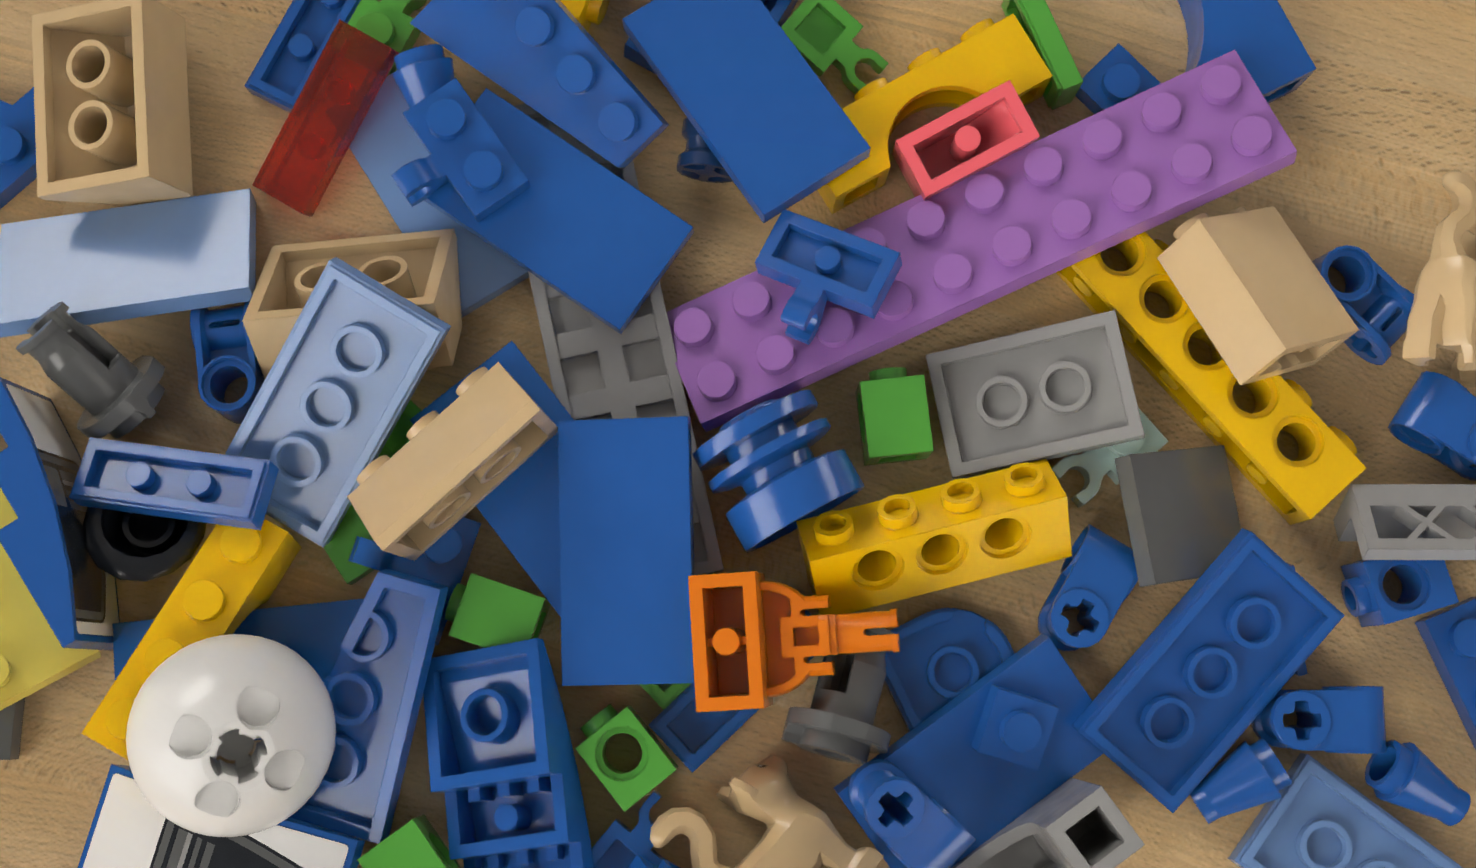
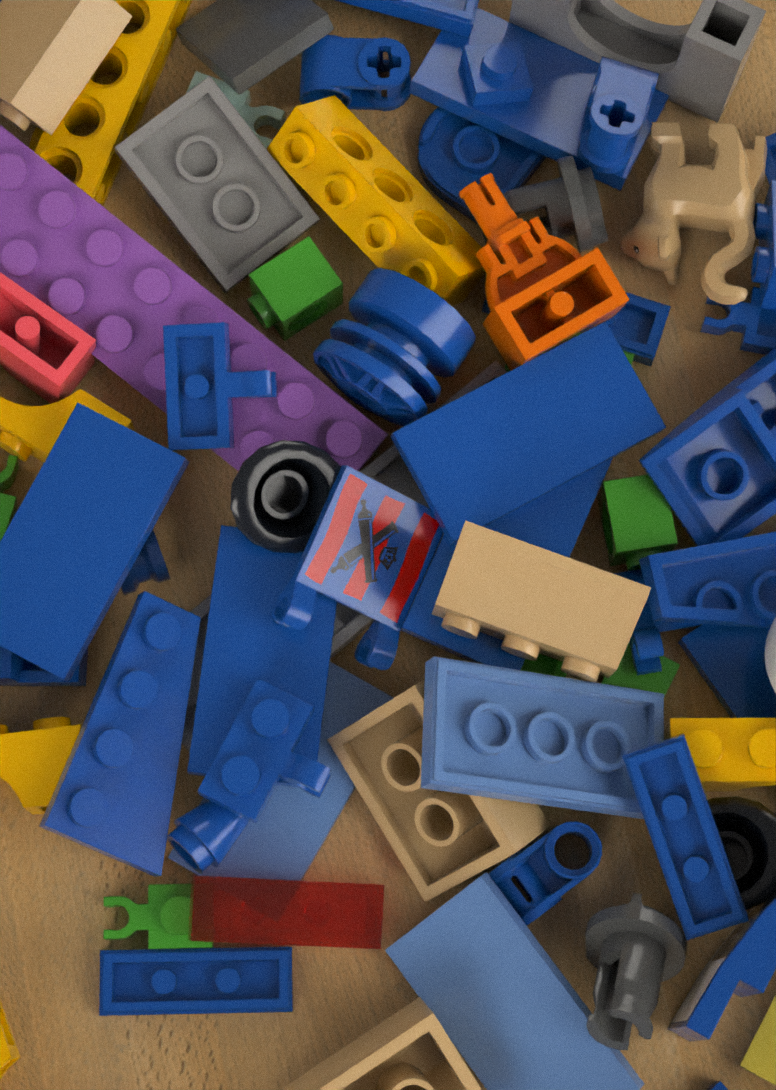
camera: 120 degrees left, 5 degrees down
bright green brick [575,704,678,812] -> none
none -> black hat [230,440,341,553]
none -> flag [271,465,443,670]

